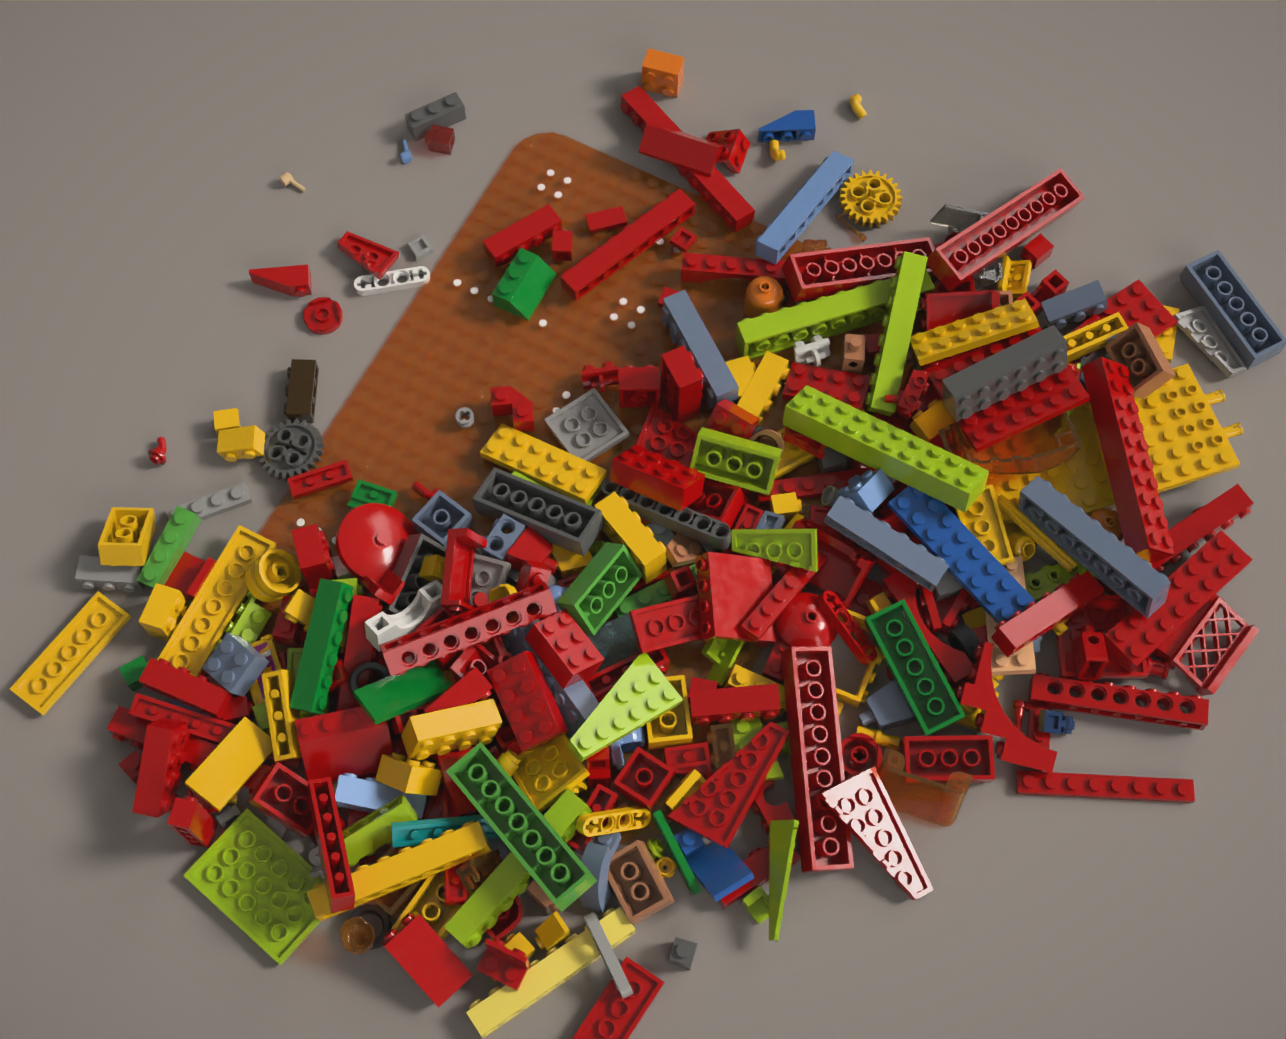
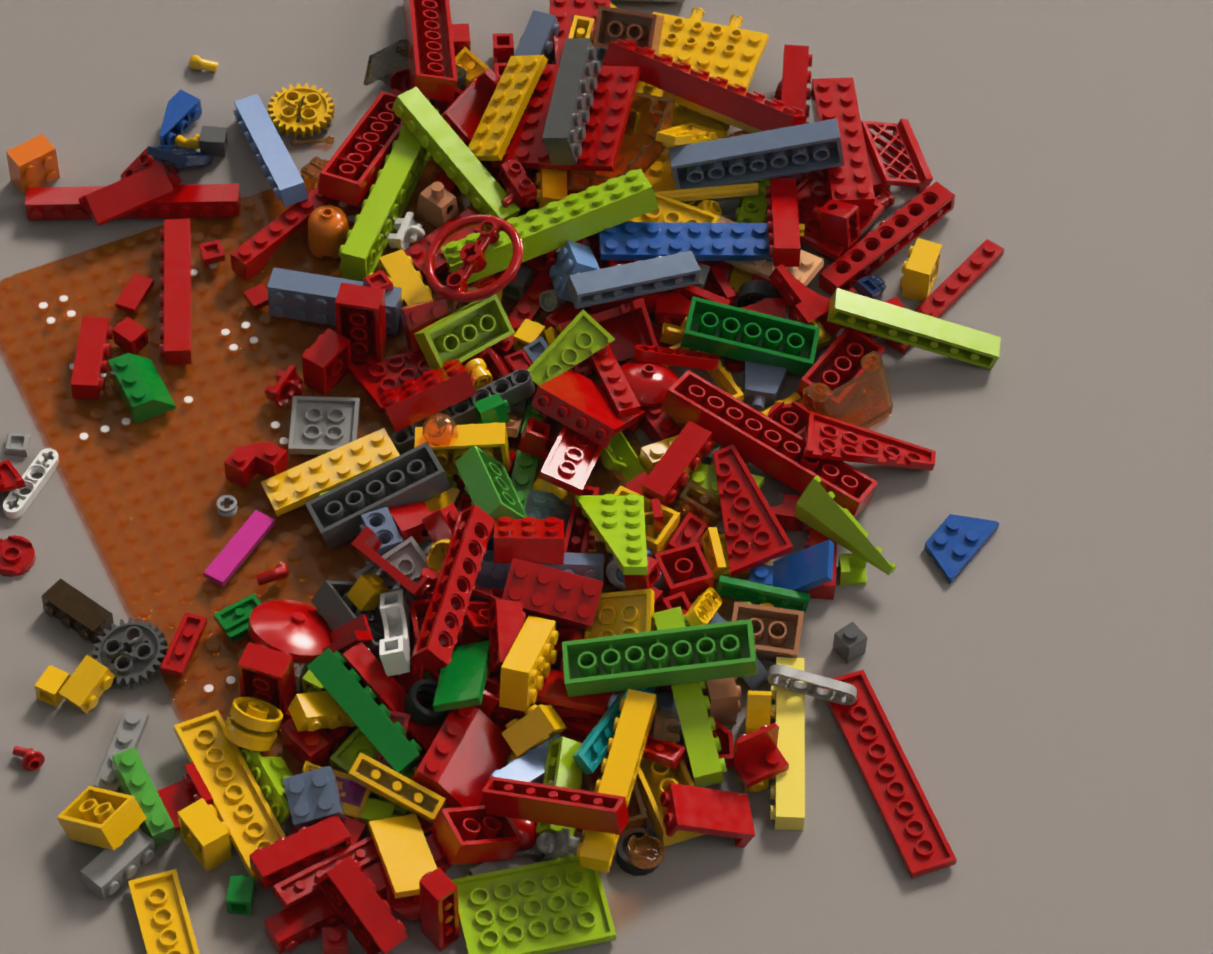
camera: 55 degrees left, 15 degrees down
sand blue brick [412,490,473,548] -> none
none -> dark blue plate [146,145,213,169]
none -> dark grey panel [199,126,228,157]
none -> dark pink tile [204,510,275,587]
none -> red tile [363,270,393,292]
none -> clear orange hair [423,413,458,446]
none -> red piece [424,214,523,302]
none -> yellow wheel [465,358,493,390]
none -> green brick [473,393,511,424]
none -> red tile [650,498,663,531]
none -> yellow wing [655,122,728,147]
none -> lime brick [827,288,1001,370]
none -> yellow brick [899,238,942,302]
none -> blue wing [924,514,999,584]

